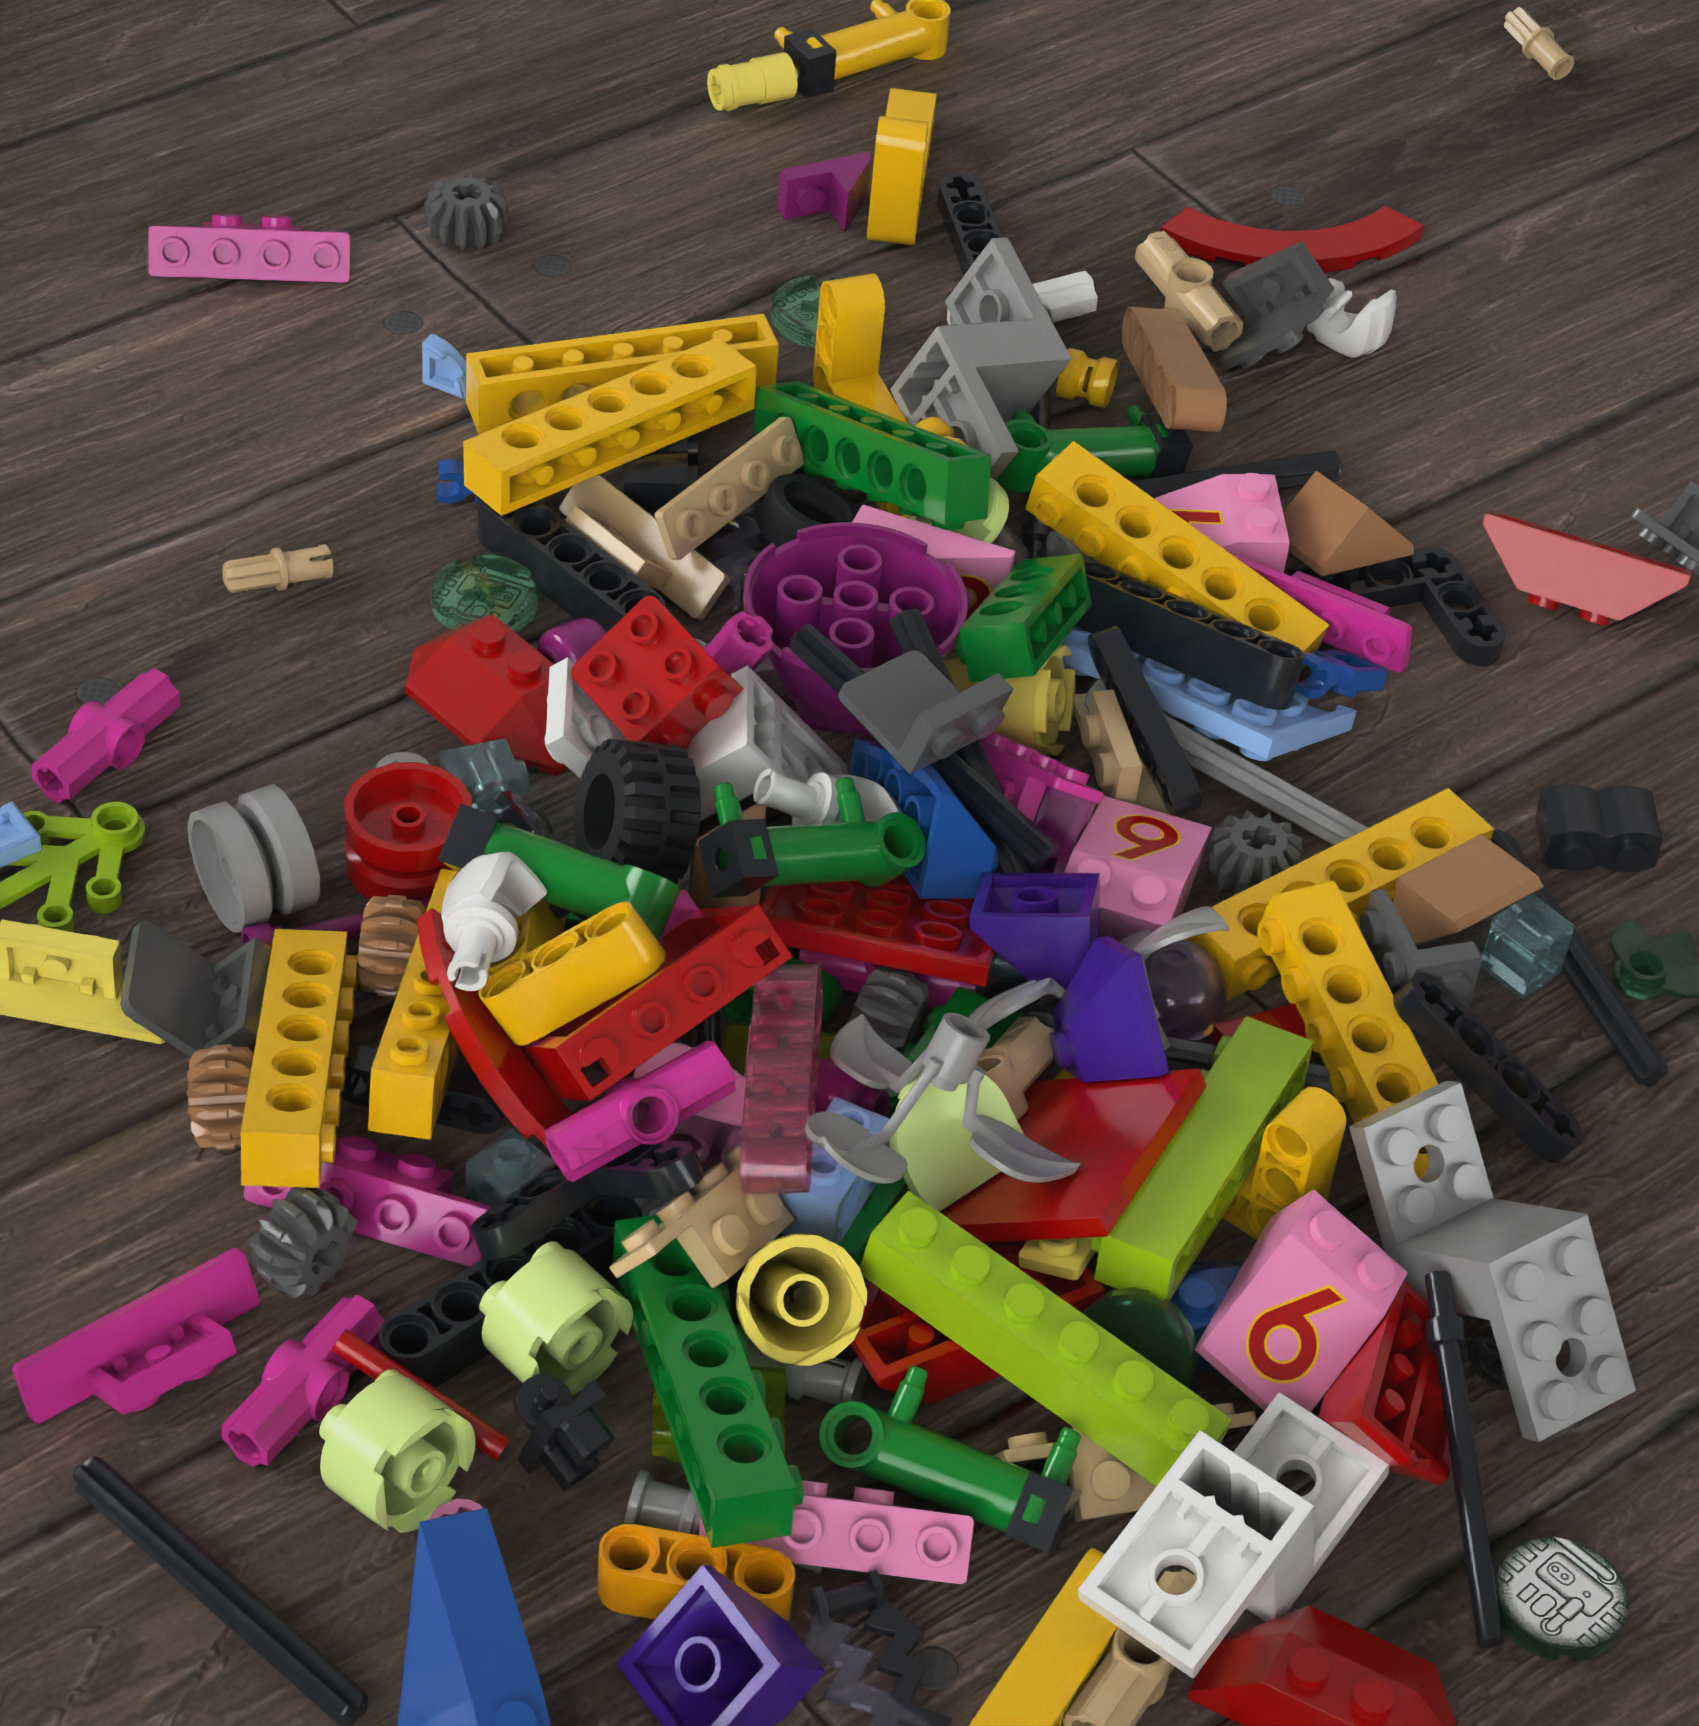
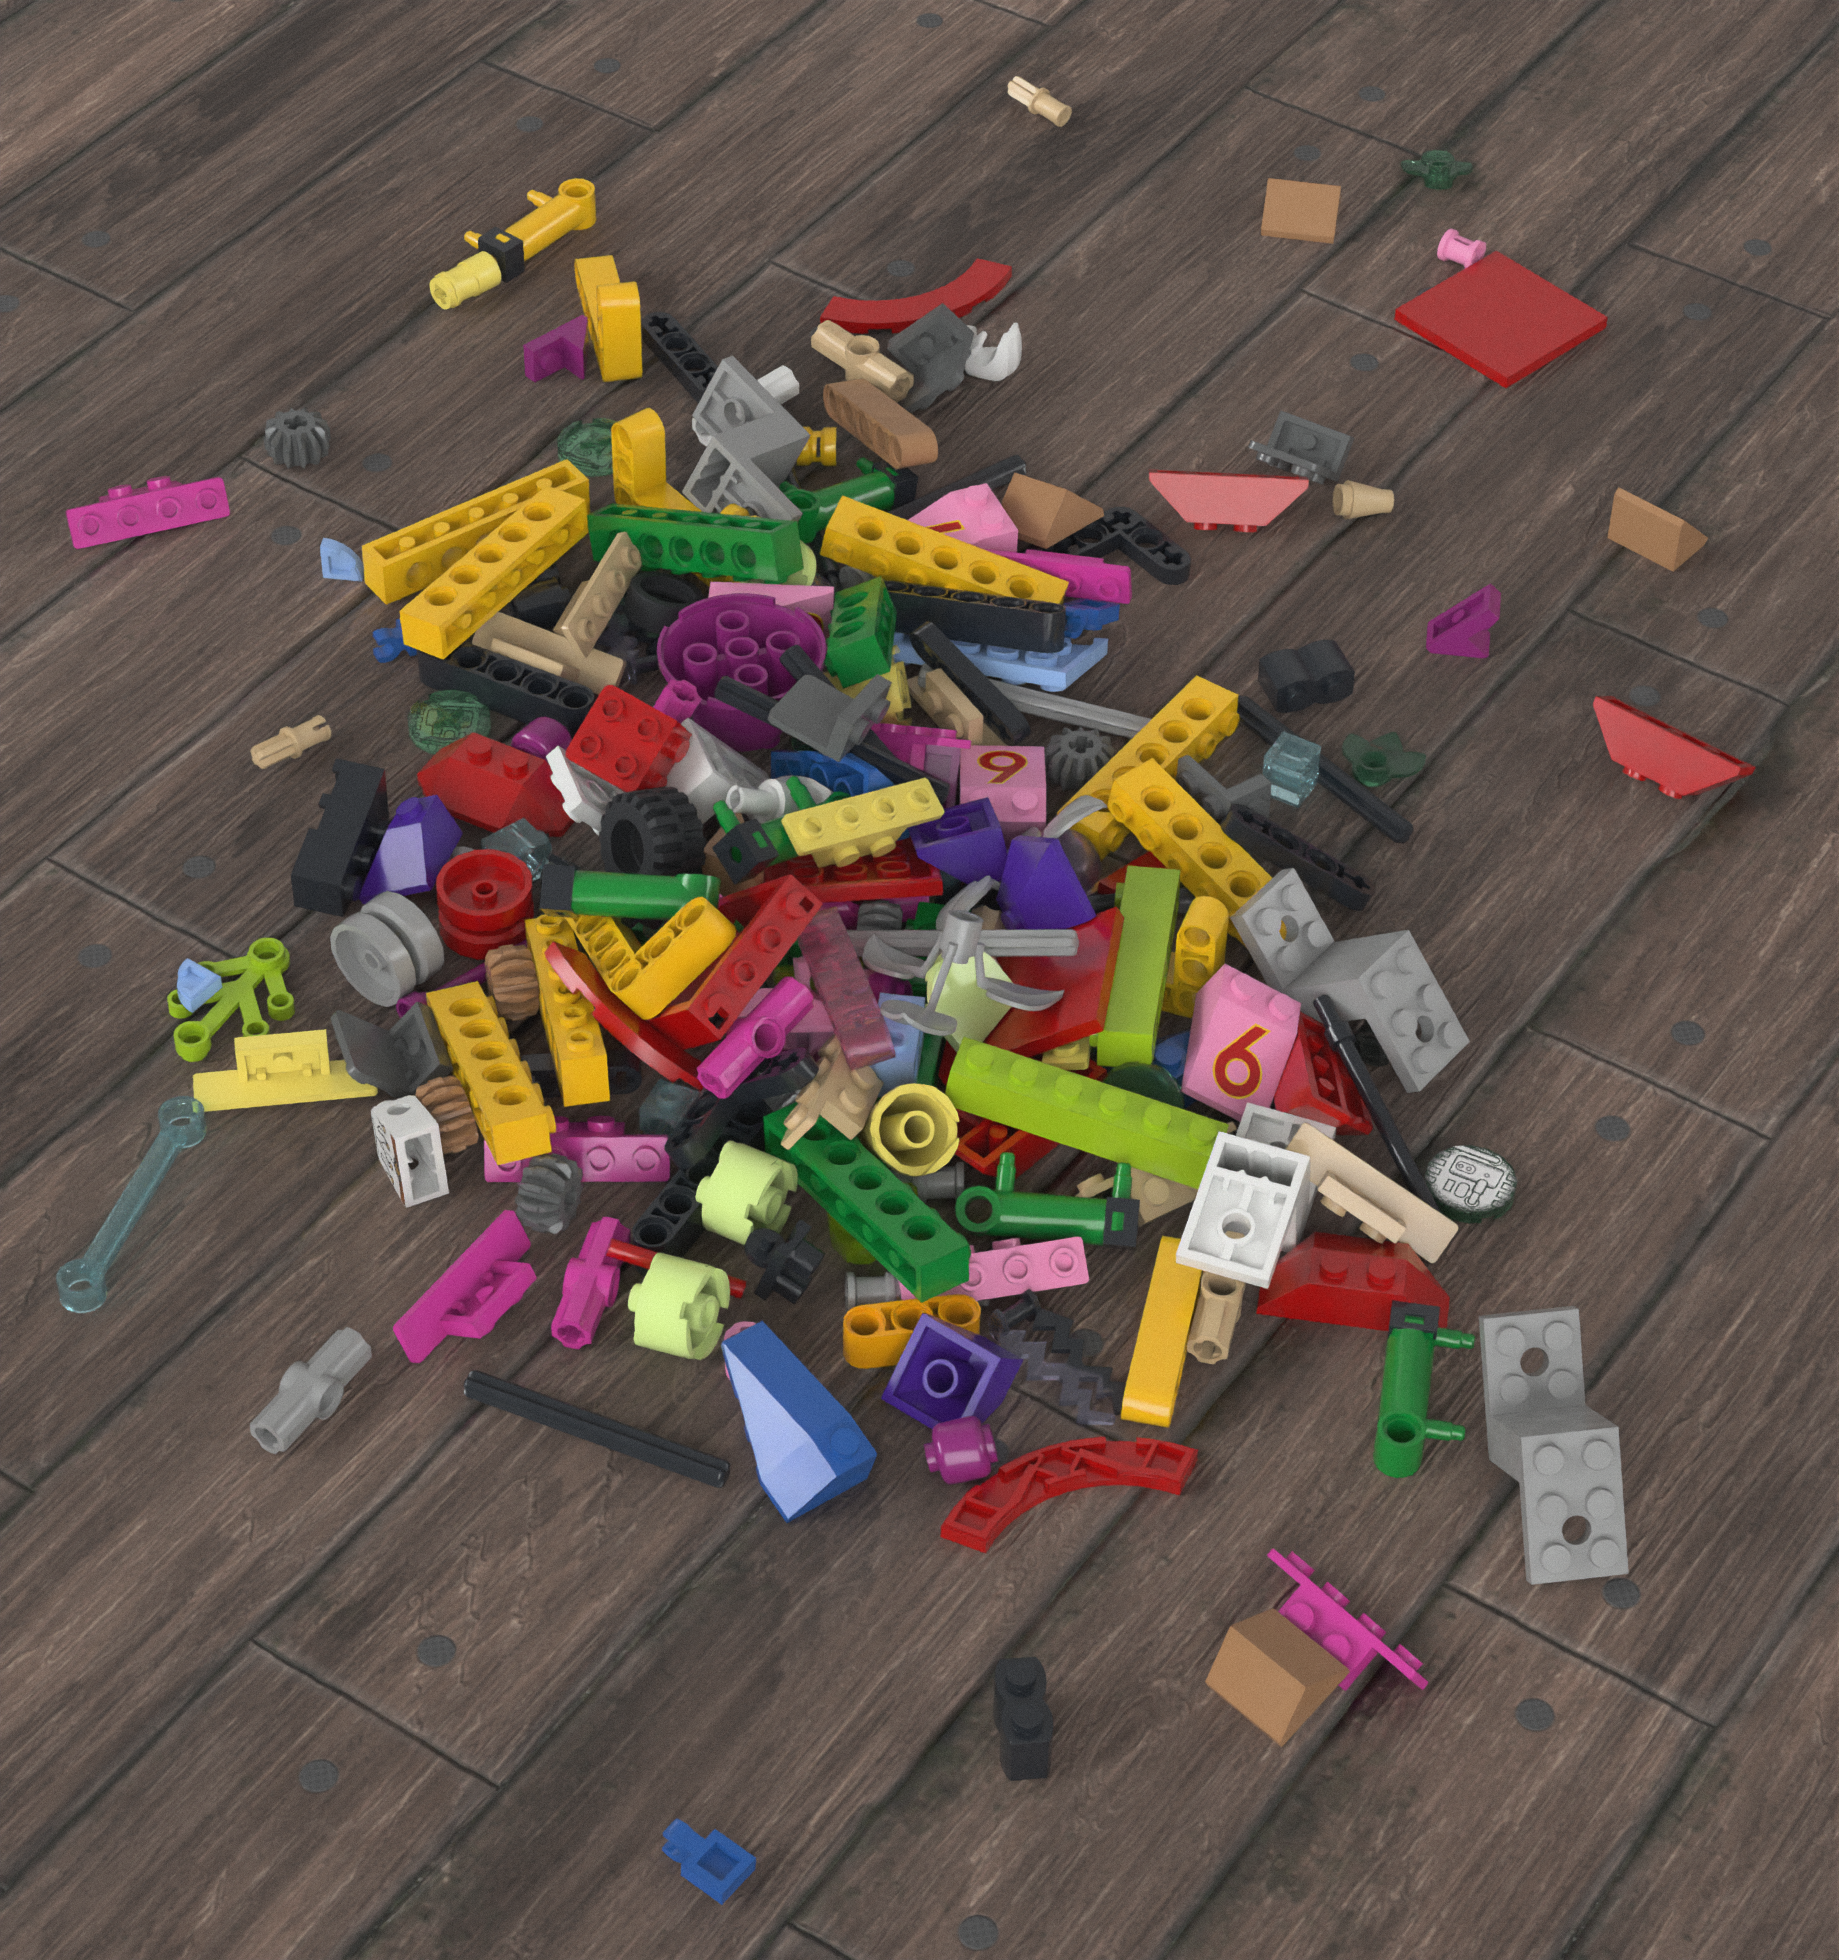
camera: 15 degrees left, 0 degrees up
dark pink piece [31,668,181,804] -> none
white piece [441,852,547,991] -> none
medium nougat slope [1393,834,1543,944] -> none
none -> black wedge [291,758,392,917]
none -> dark purple slope [359,795,463,904]
none -> white torso [371,1095,449,1208]
none -> light yellow bracket [781,778,944,868]
none -> light grey axle [824,929,1079,957]
none -> tan bracket [1285,1122,1458,1263]

